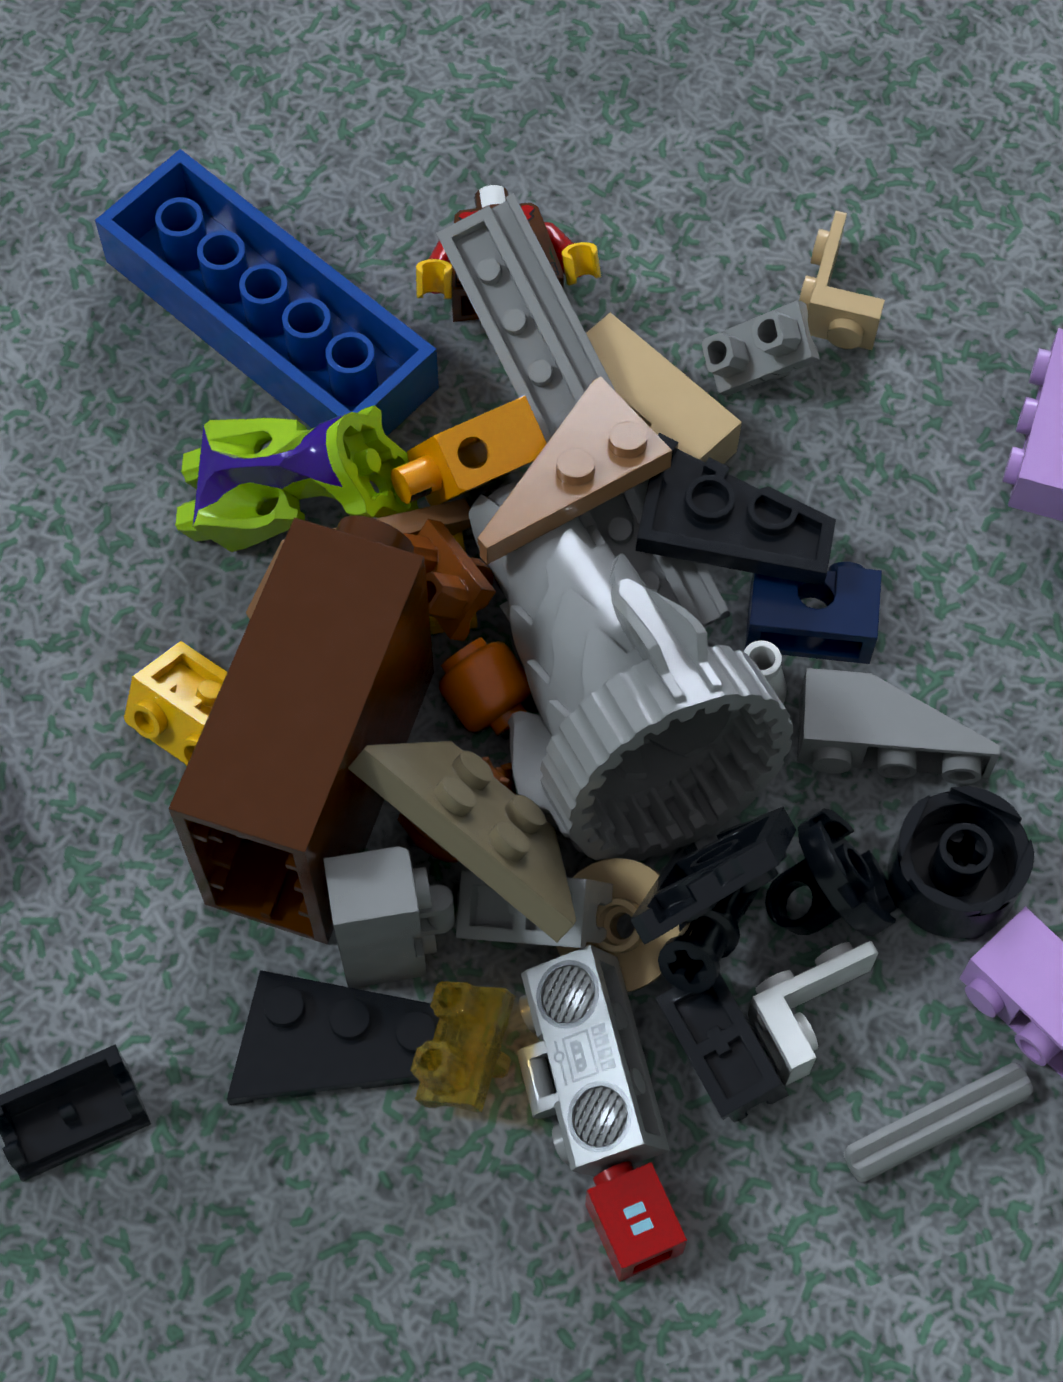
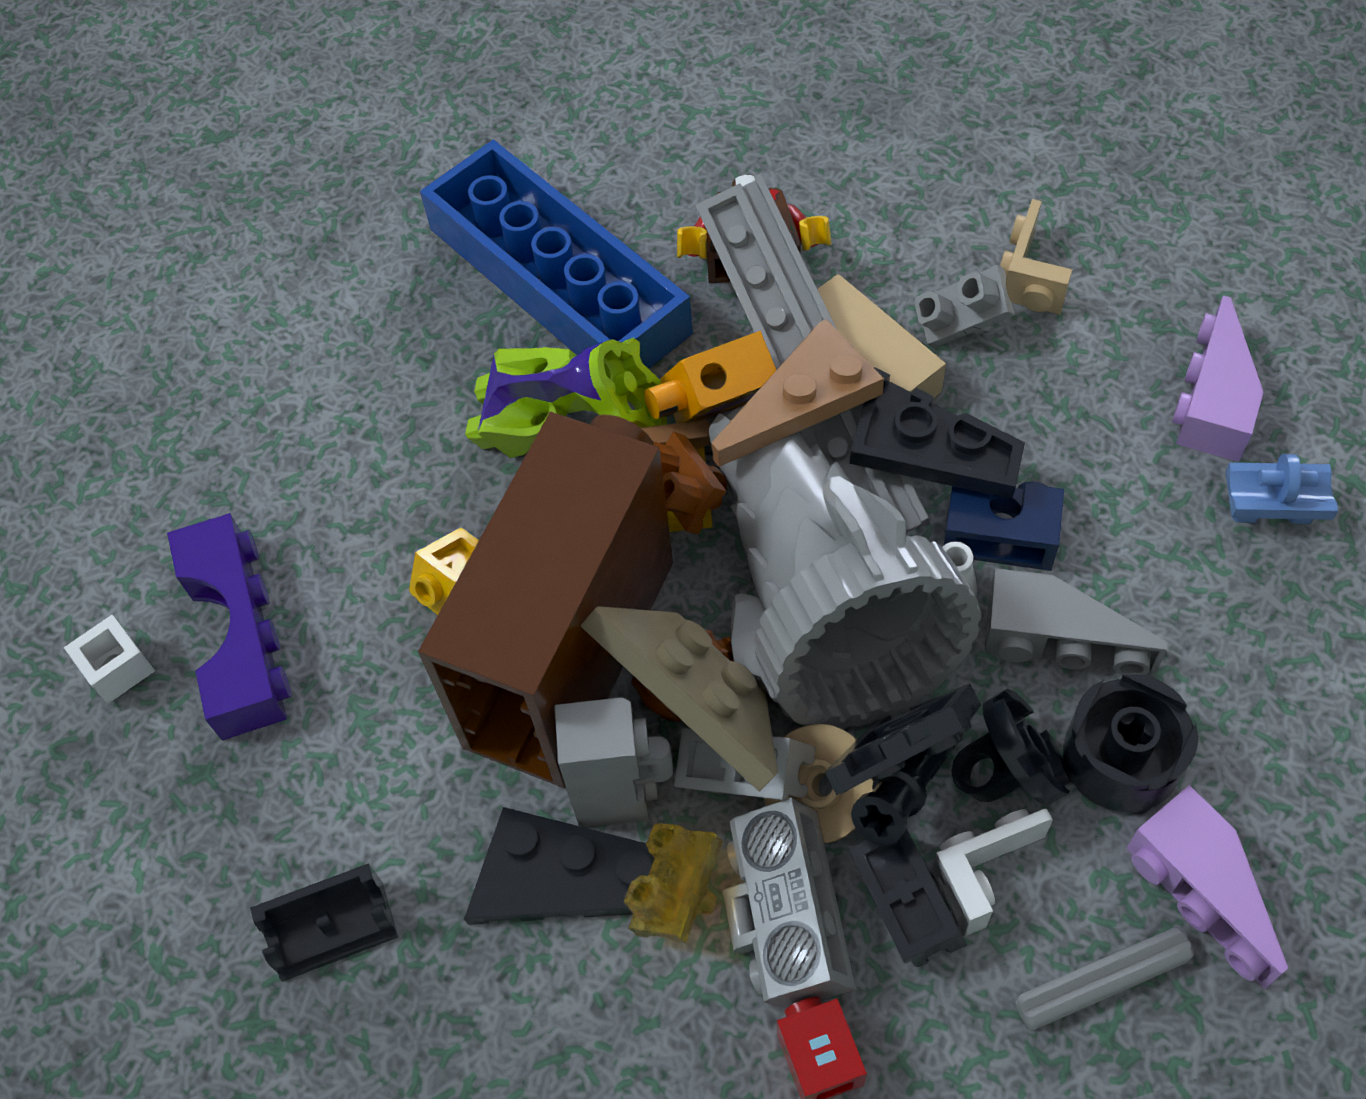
camera: 10 degrees right, 5 degrees down
orange head [439,637,532,736] -> none

